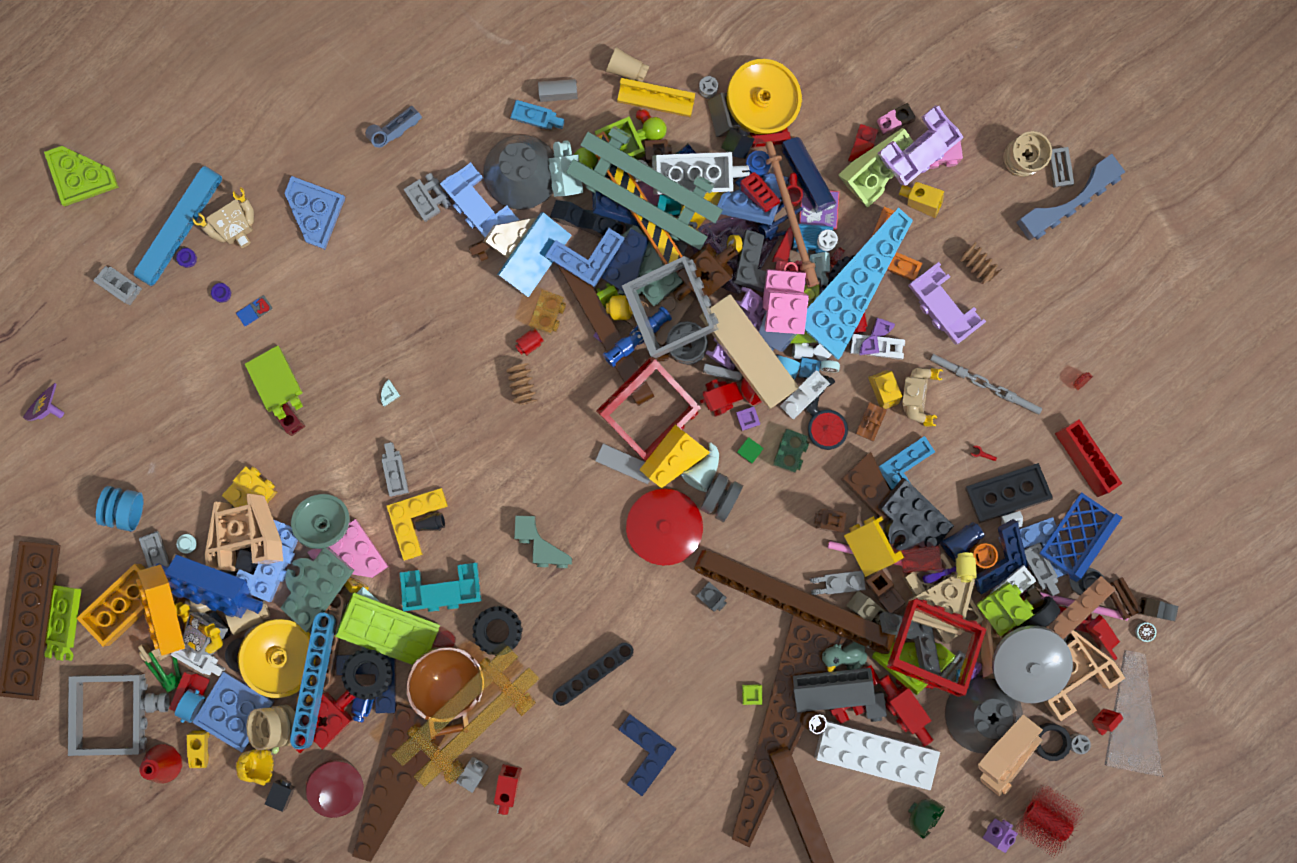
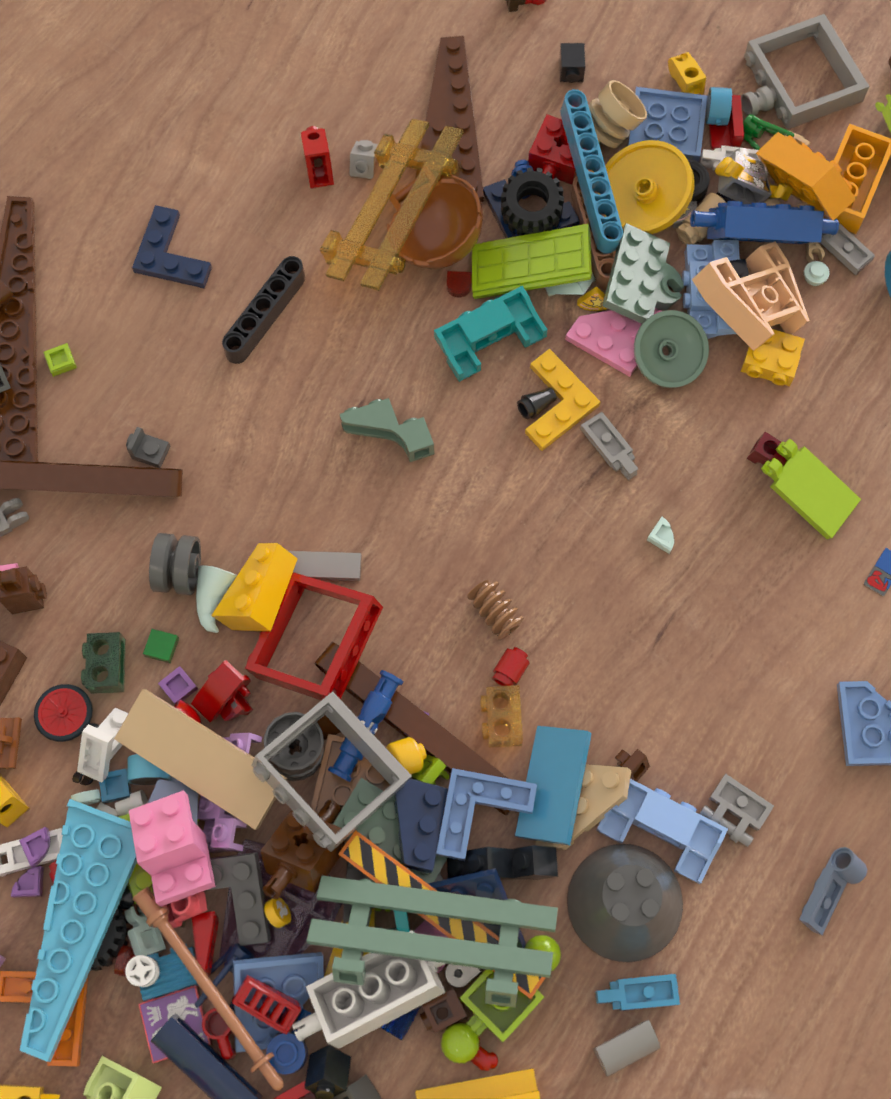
camera: 165 degrees right, 15 degrees down
red cone [139,744,182,784] -> none
yellow hair [236,749,274,786] -> none
dark red piece [305,760,364,818] -> none
black tyre [472,606,523,656] -> none
light aqua brick [549,140,583,197] -> none
red dish [626,489,703,566] -> none
light grey tile [703,364,742,382] -> none

